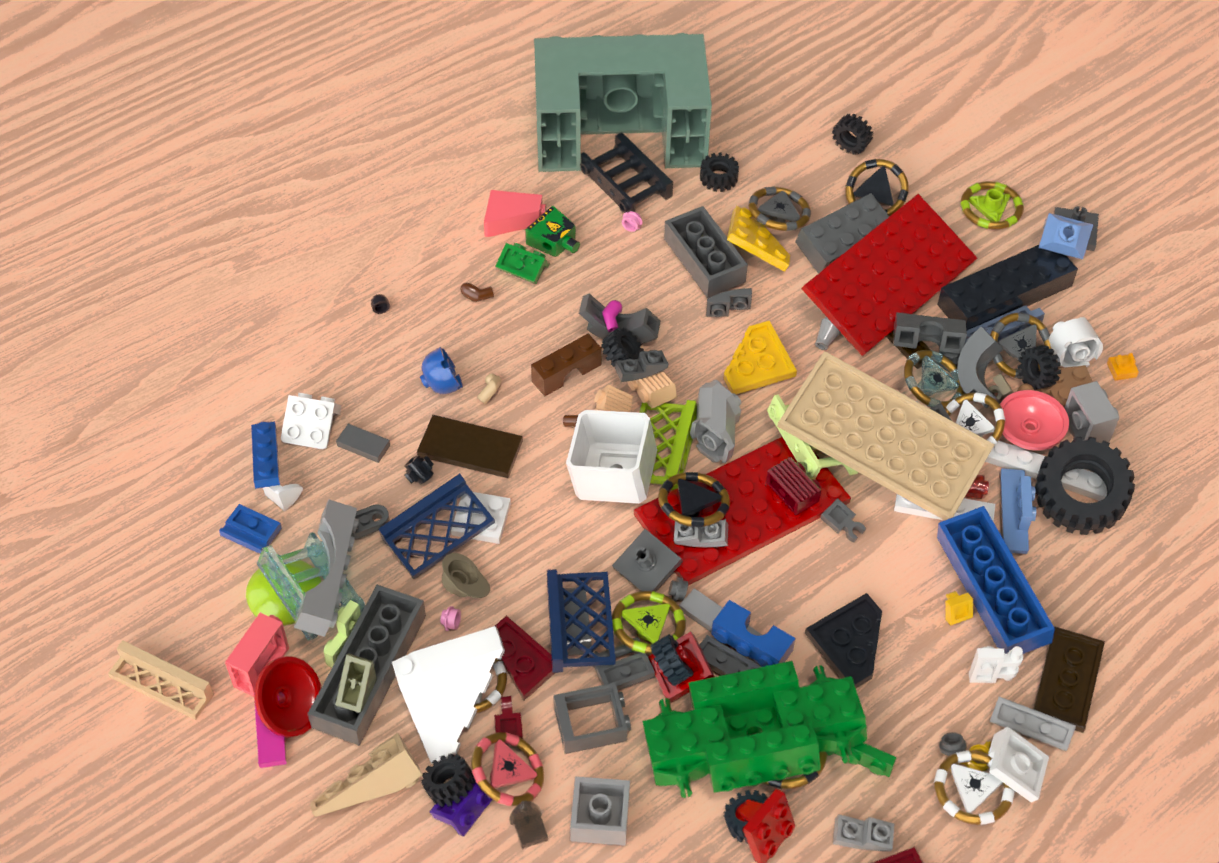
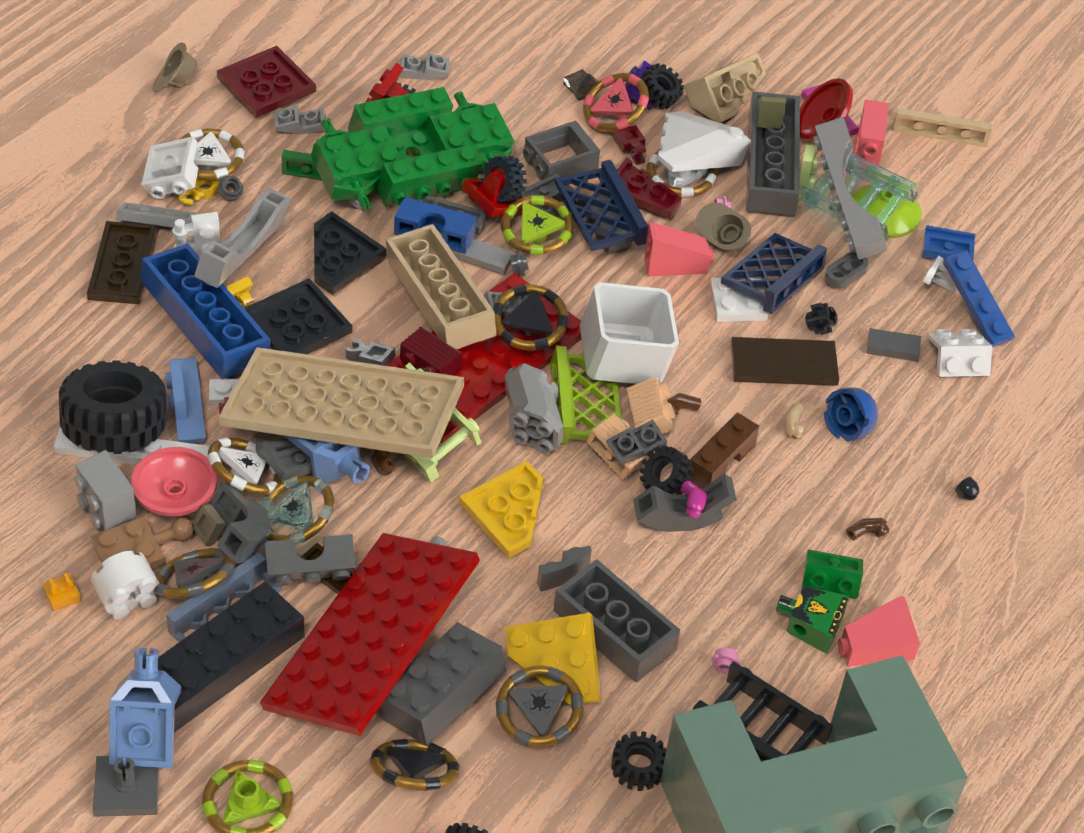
camera: 160 degrees right, 5 degrees down
light grey brick [570,776,630,846] -> none
dark grey tile [612,529,683,592] -> none
black tyre [1018,345,1061,390] -> none
none -> light grey arch [194,188,291,288]
none -> black plate [244,278,352,355]
none -> tan brick [386,224,497,349]
none -> coral slope [644,222,713,277]

